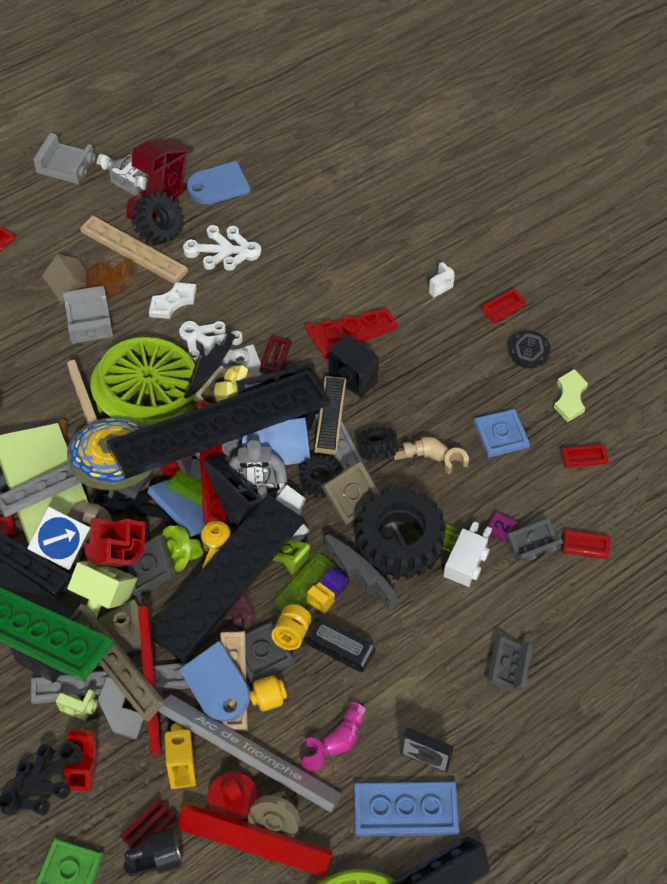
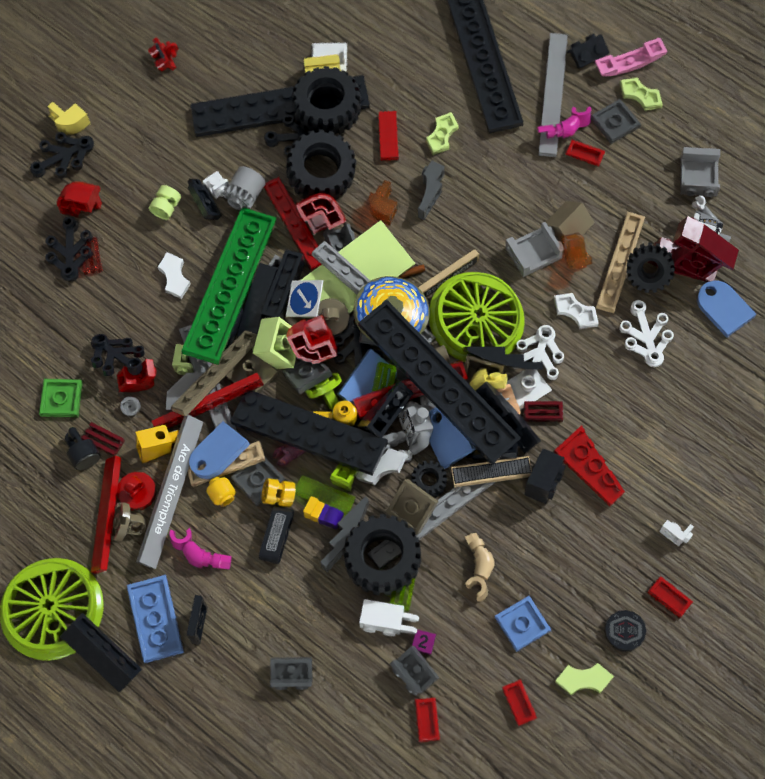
camera: 80 degrees right, 10 degrees up
black tyre [357,427,399,461] -> none
none -> light grey tile [120,397,141,416]

